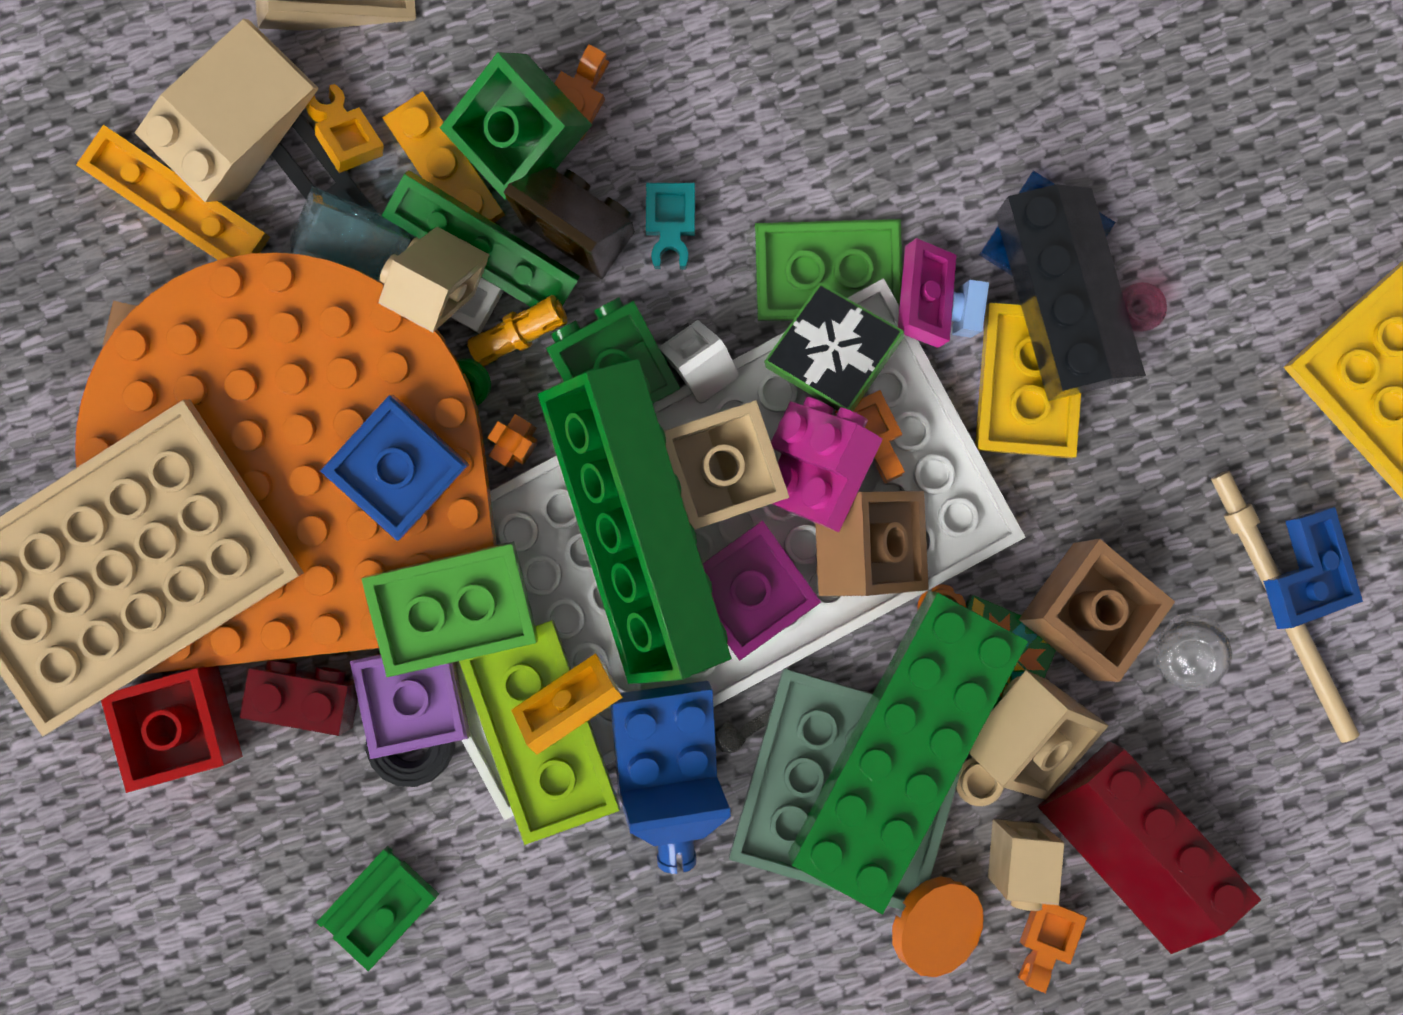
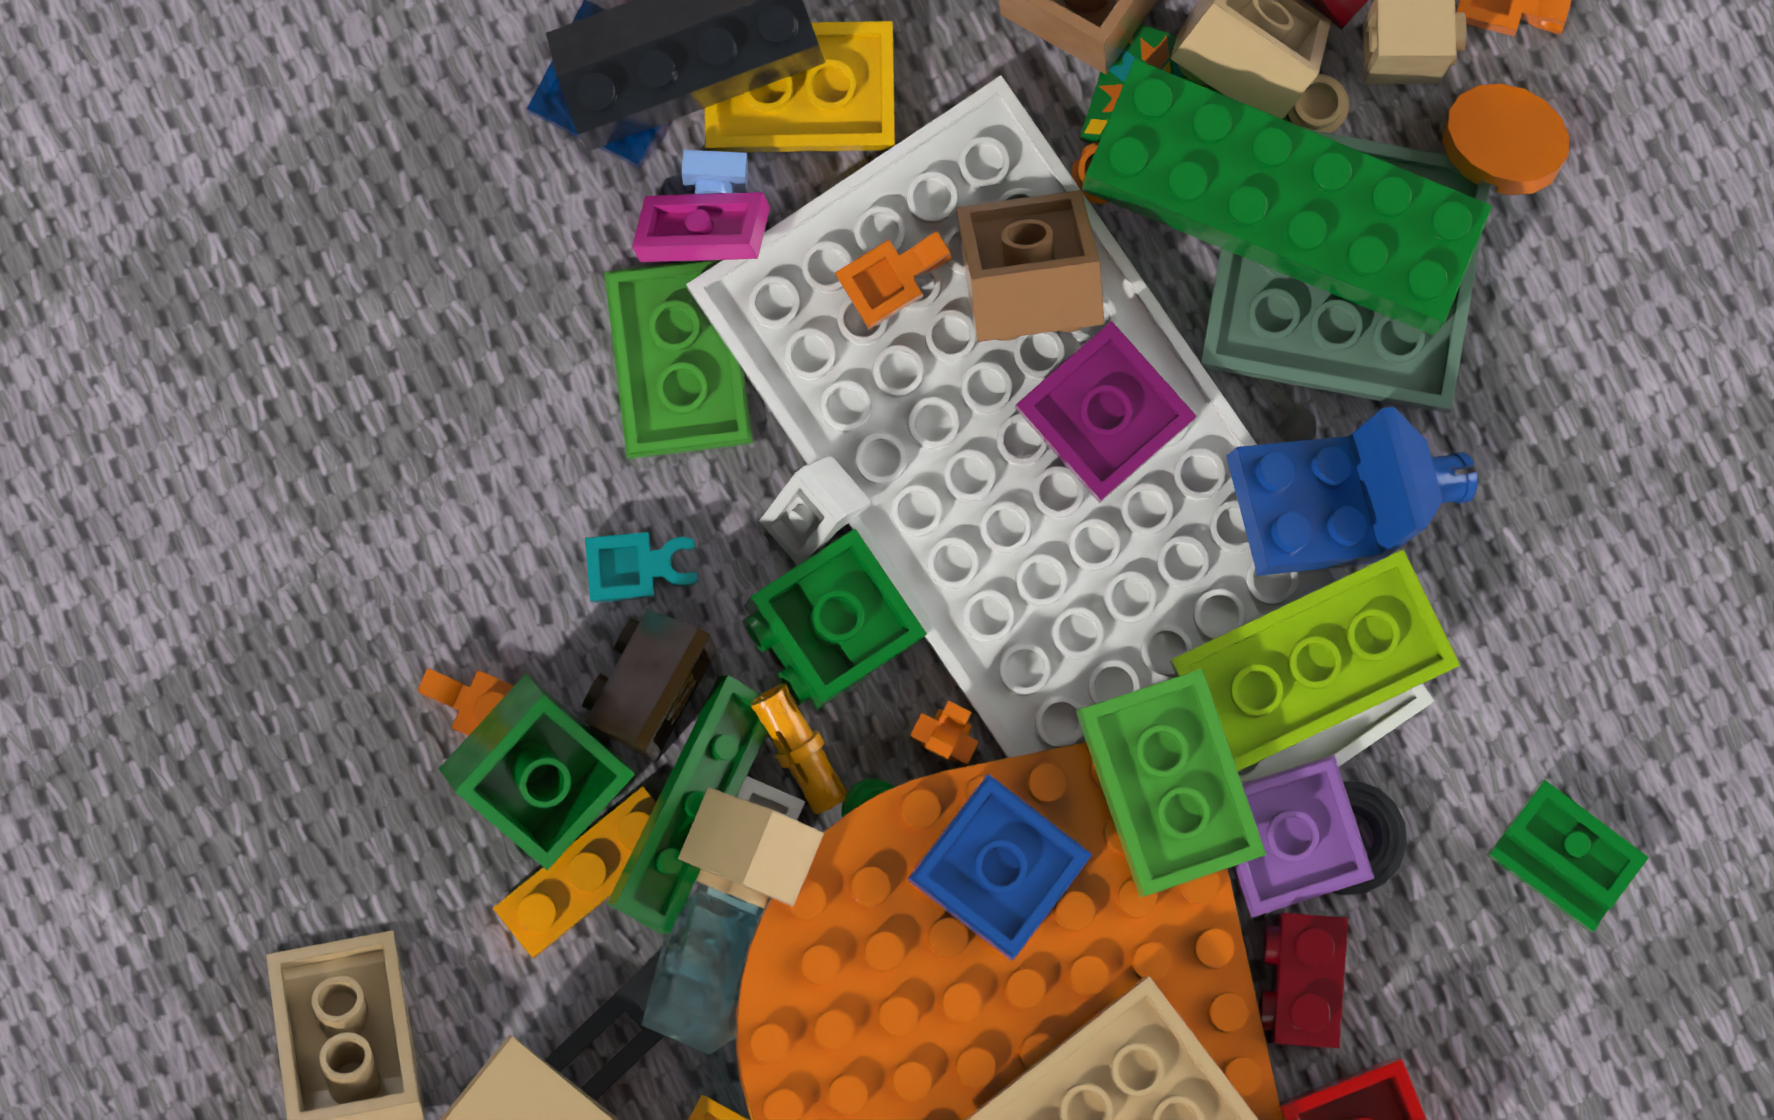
camera: 105 degrees left, 5 degrees down
light orange plate [306,84,384,173] -> none
light orange plate [511,653,623,755] -> none
green brick [537,359,732,684] -> none
tan slope [664,400,789,530] -> none
tile [764,283,904,411] -> none
dark pink plate [771,397,883,533] -> none

